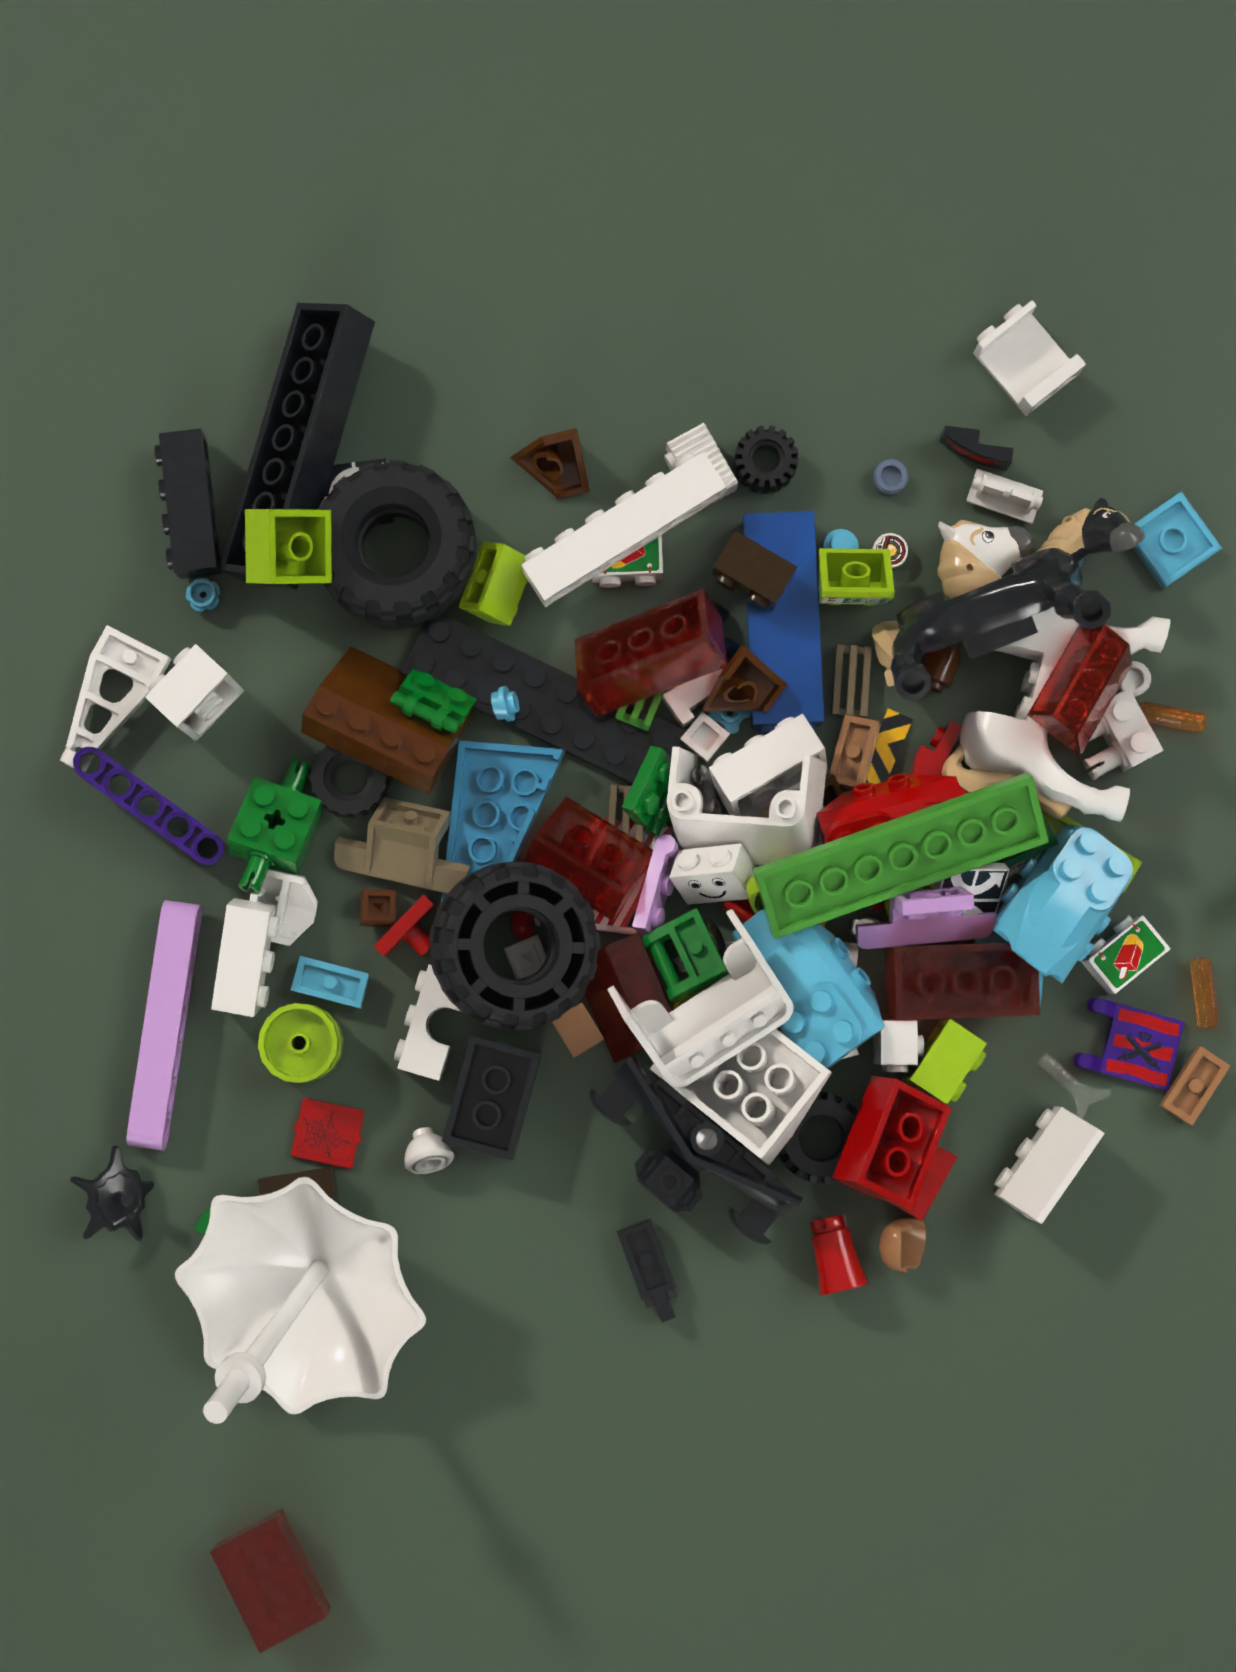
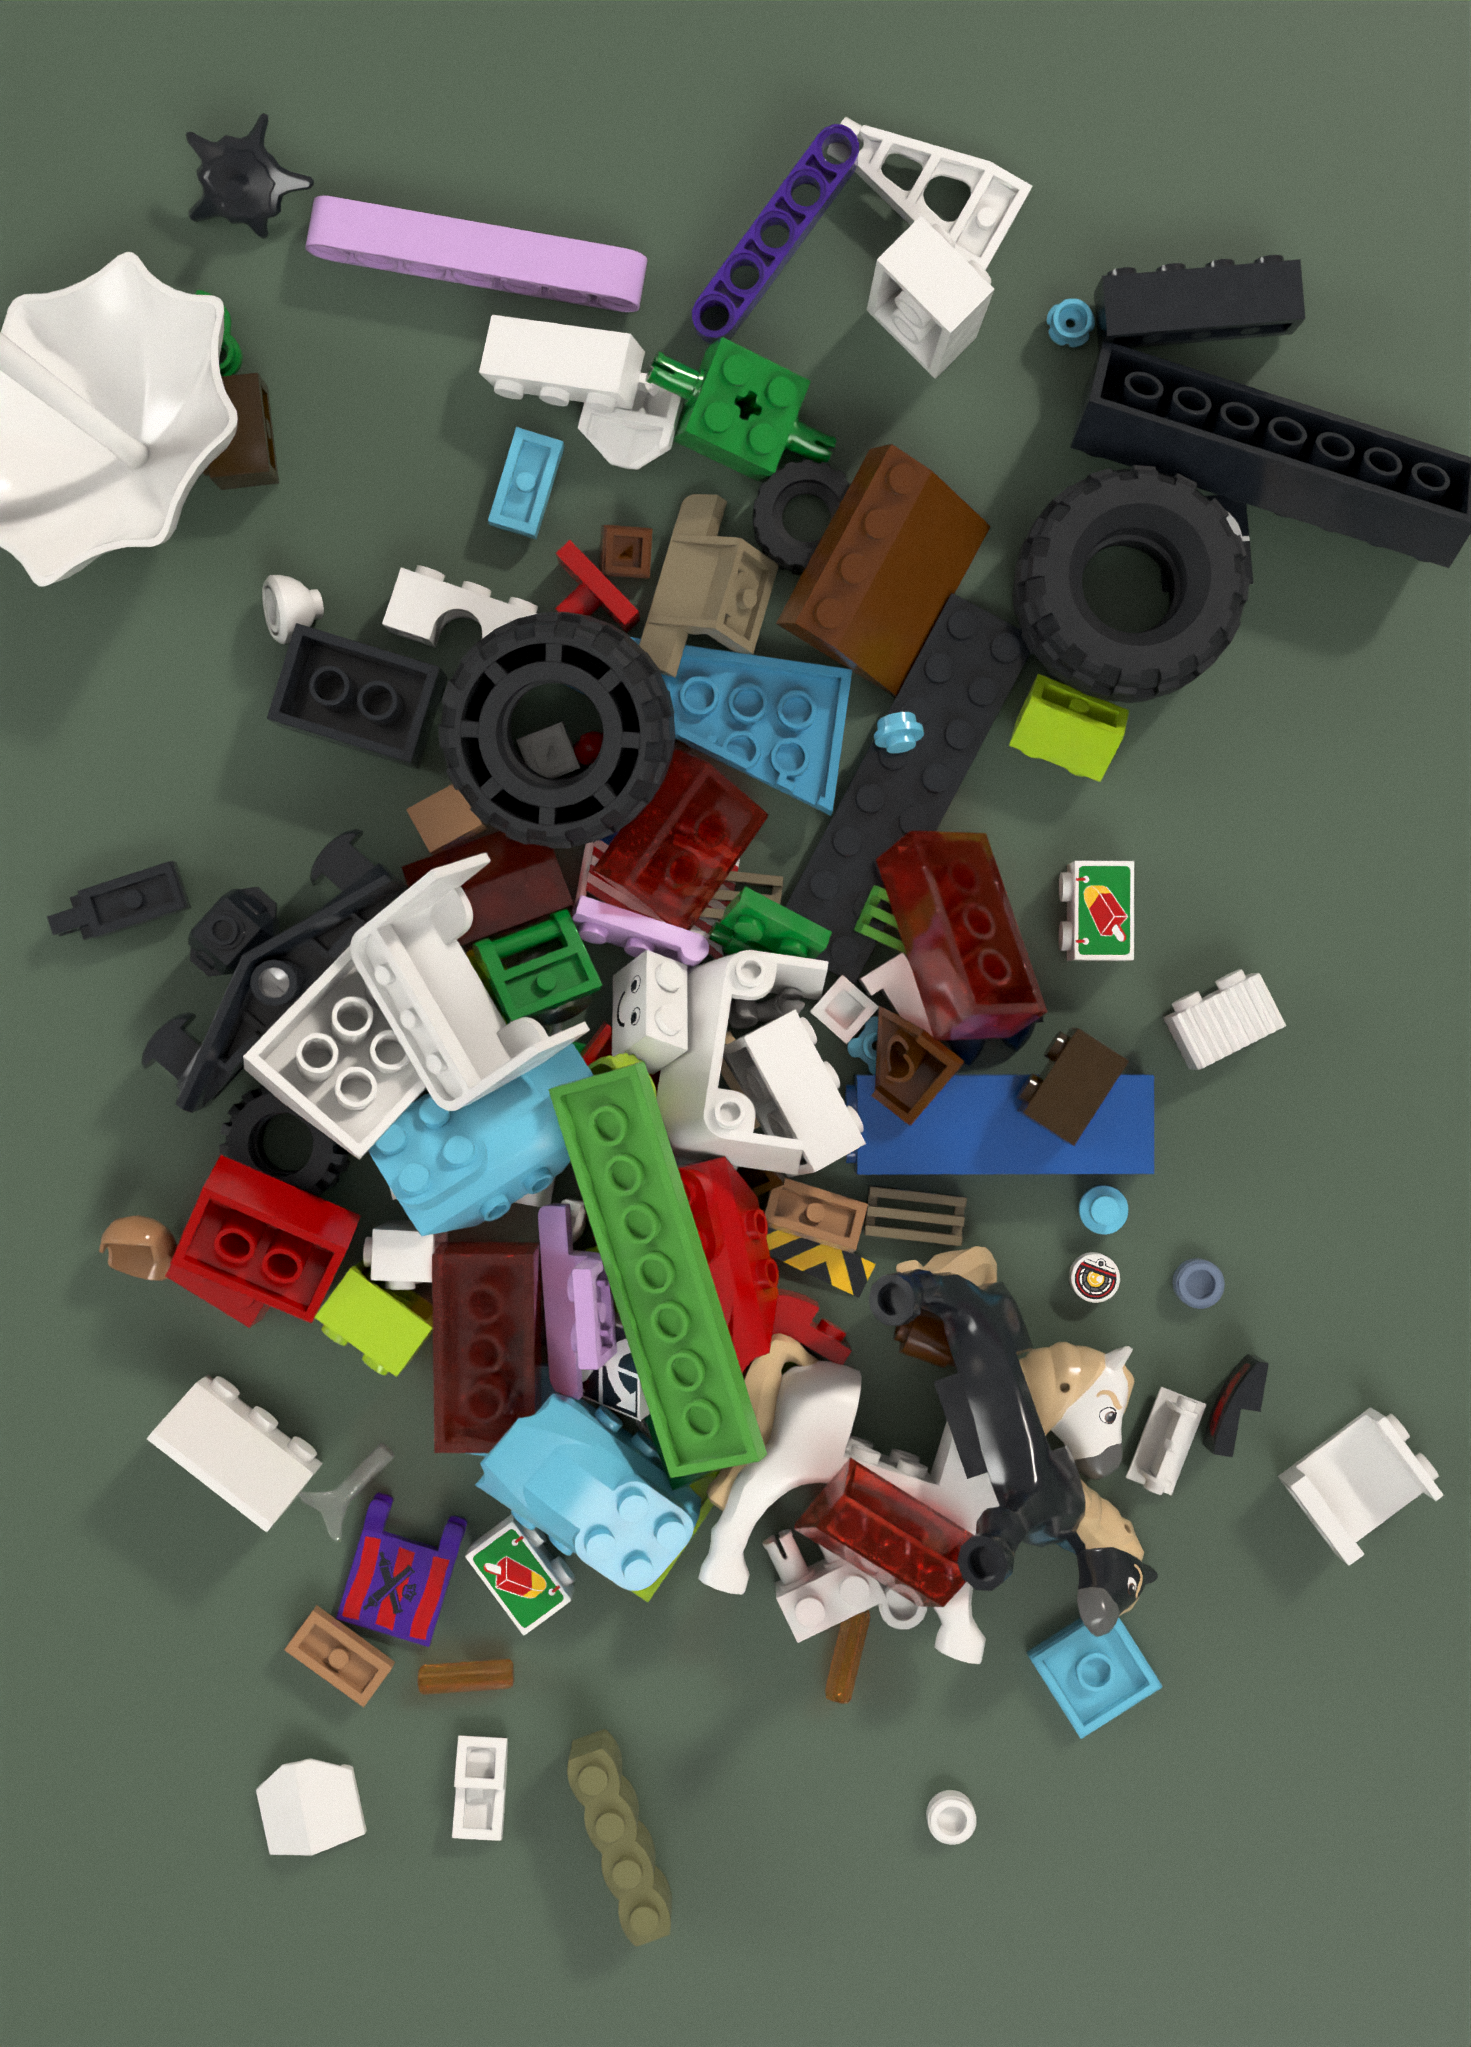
camera: 90 degrees right, 5 degrees up
lime brick [245,509,332,584] -> none
lime wheel [258,1003,344,1083] -> none
red piece [290,1098,365,1169] -> none
green plate [390,668,477,734] -> none
reddish brown slope [510,428,590,500] -> none
white brick [521,451,727,607] -> none
black tyre [734,425,798,494] -> none
red plant [809,1214,869,1296] -> none
lime slope [817,548,895,606] -> none

